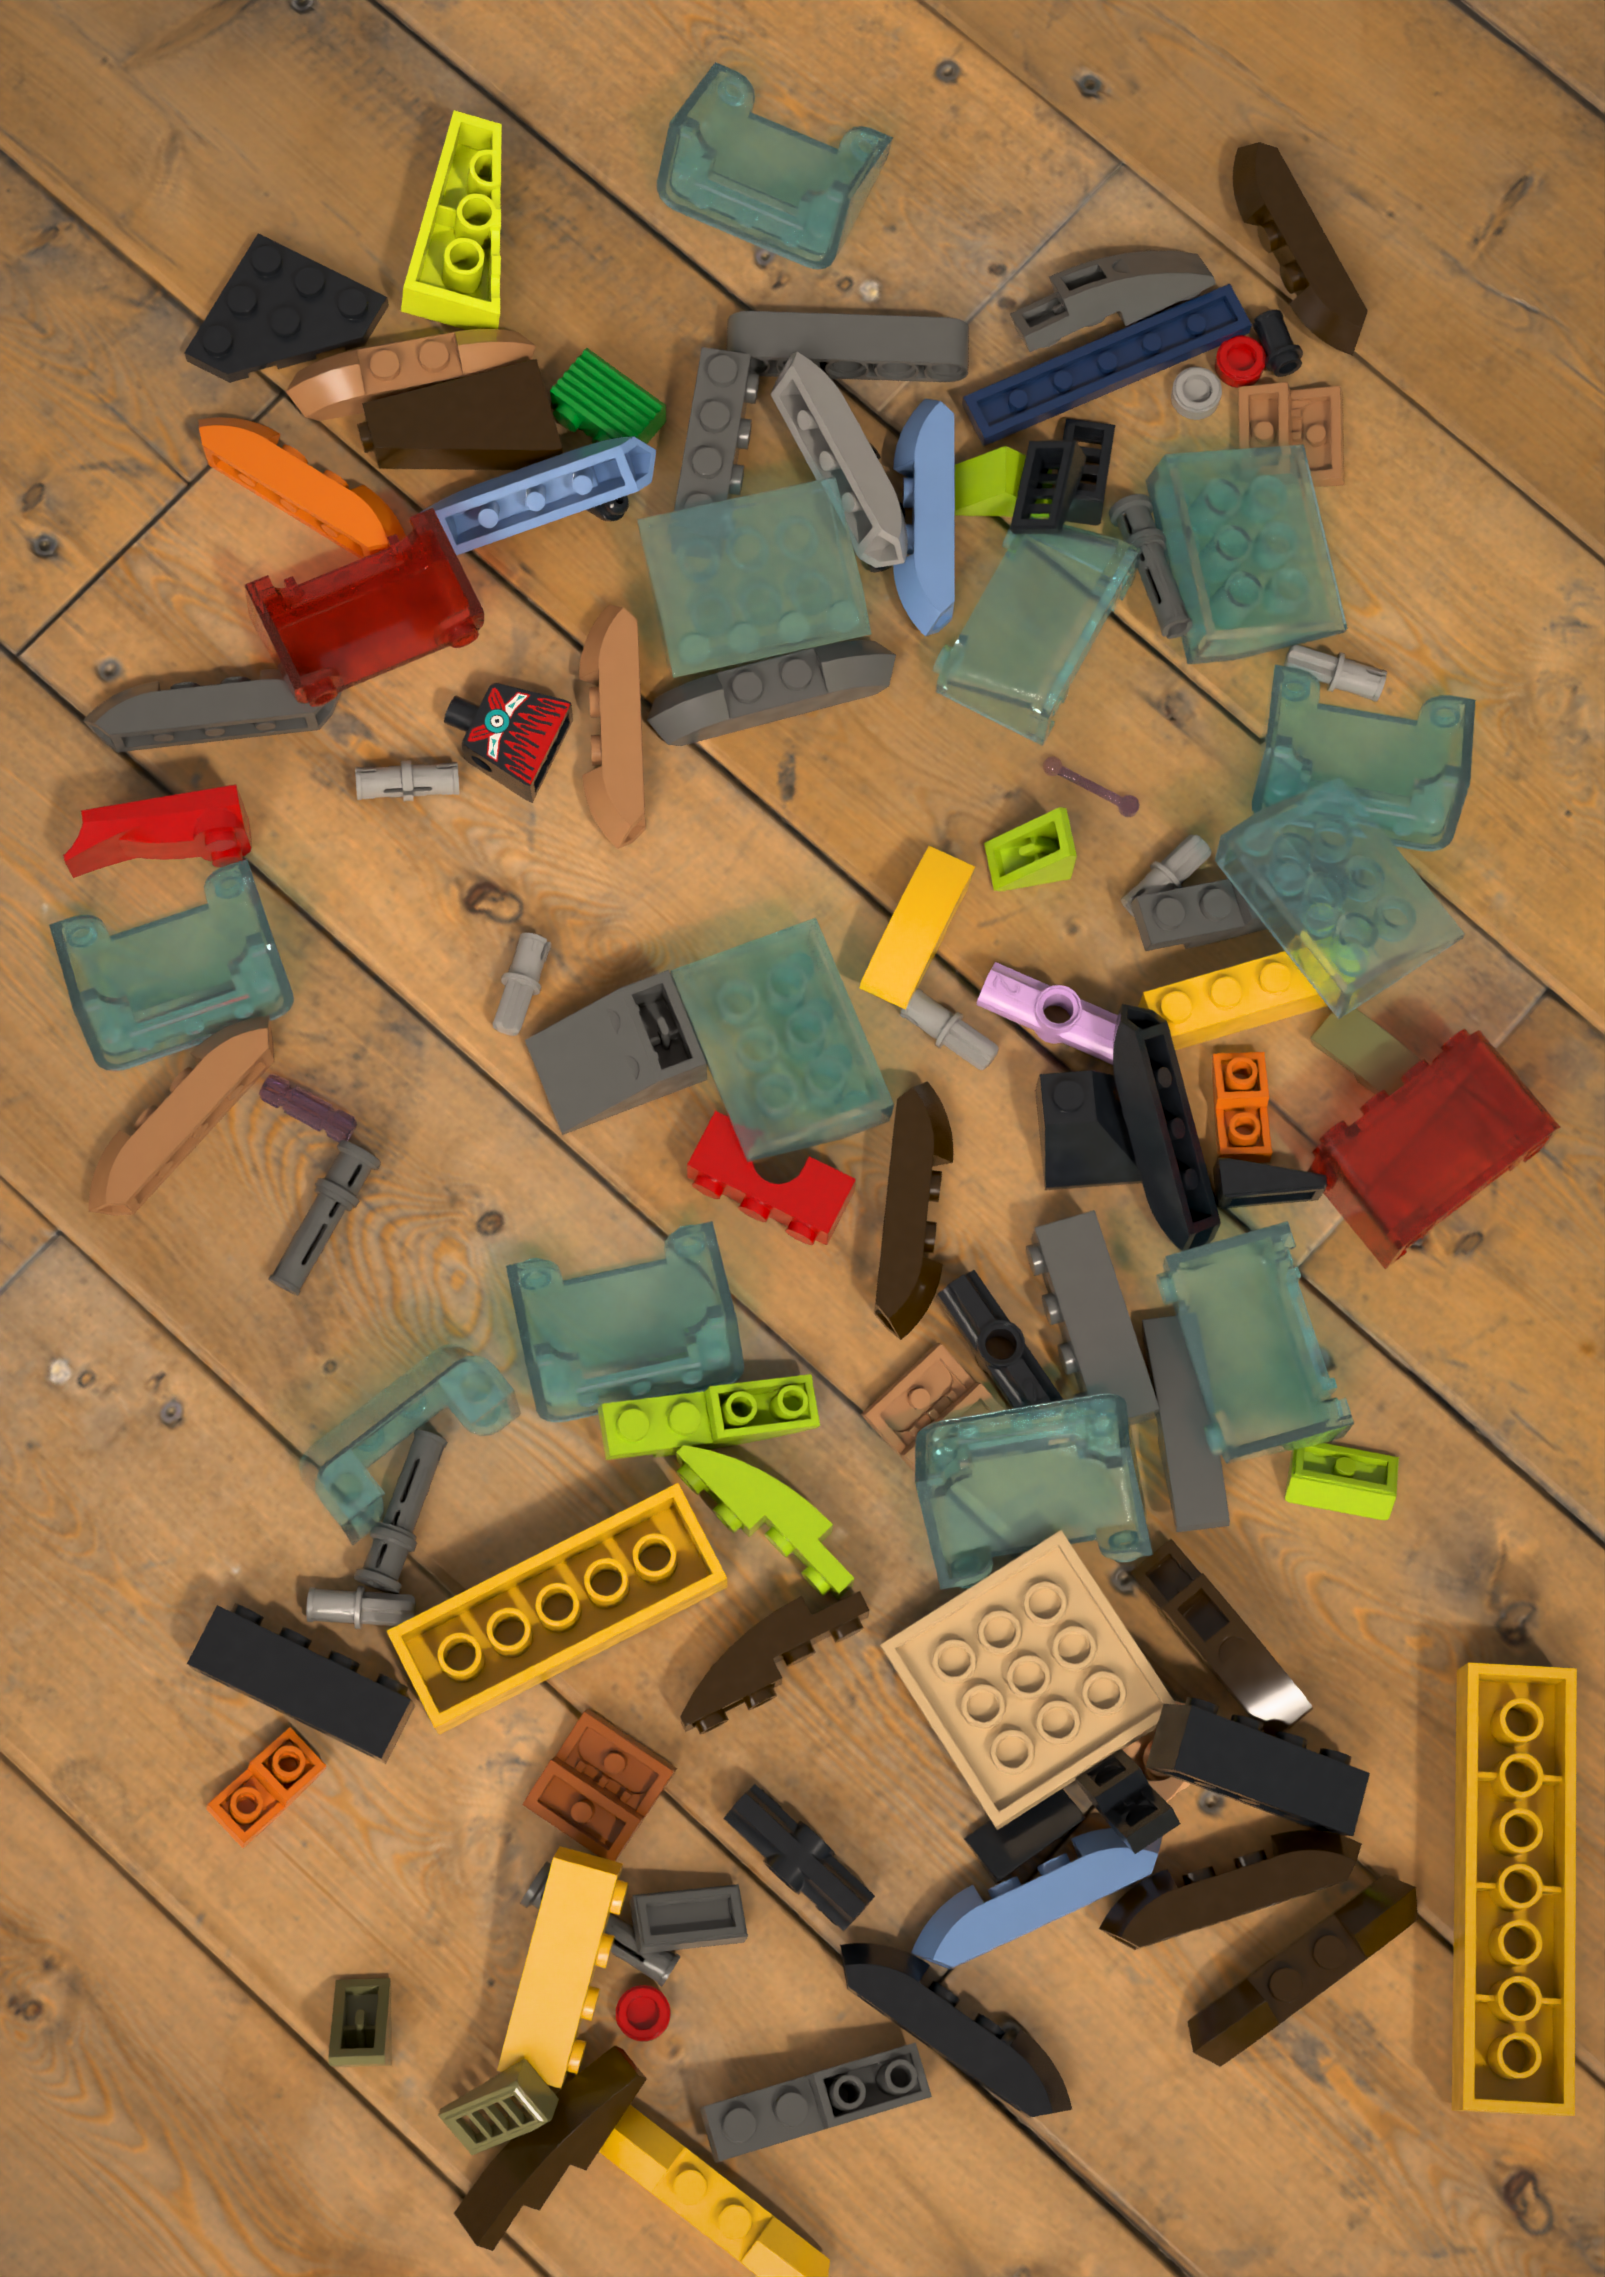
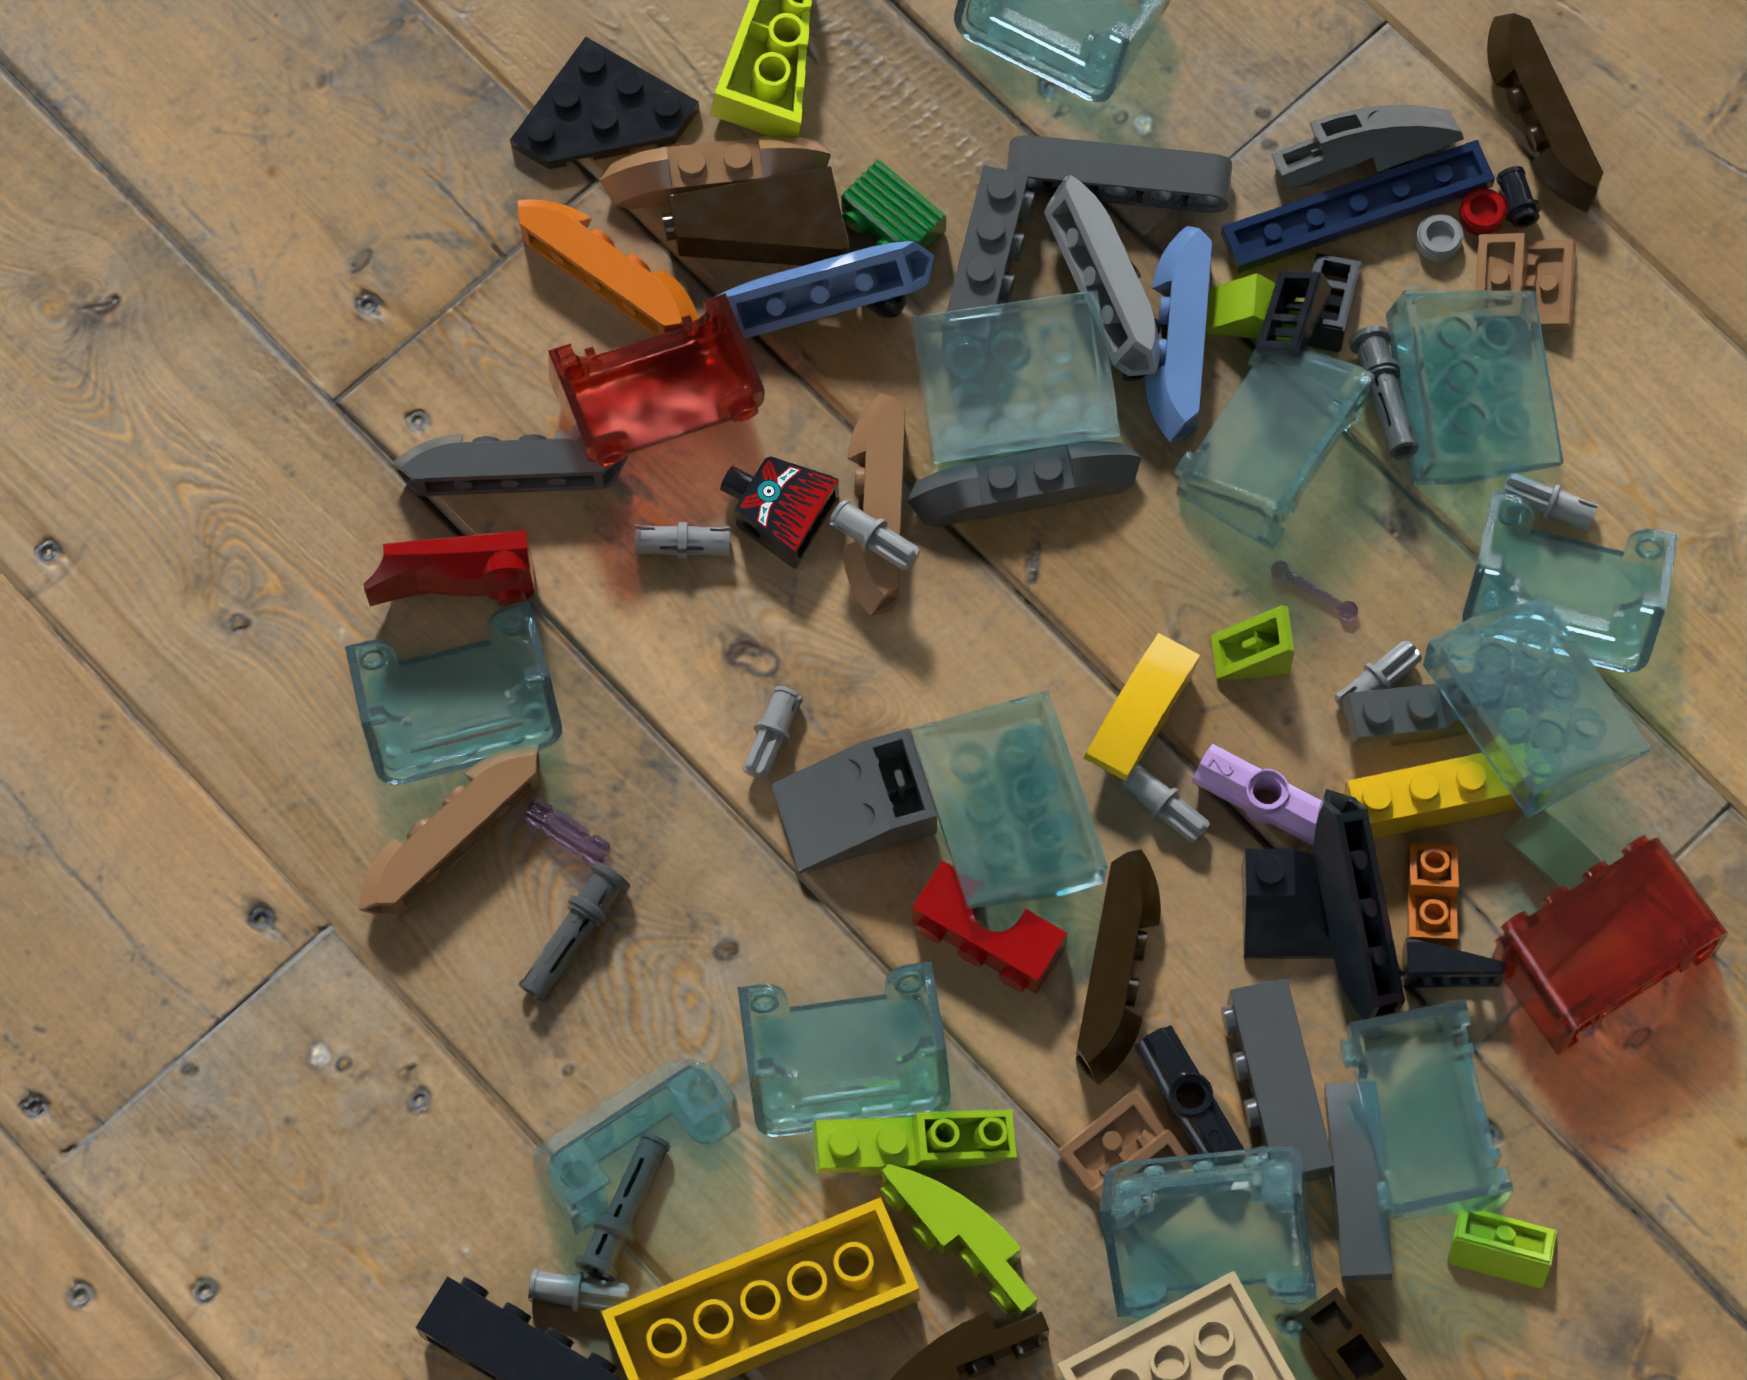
camera: 10 degrees right, 5 degrees down
none -> light grey axle [830,499,920,570]

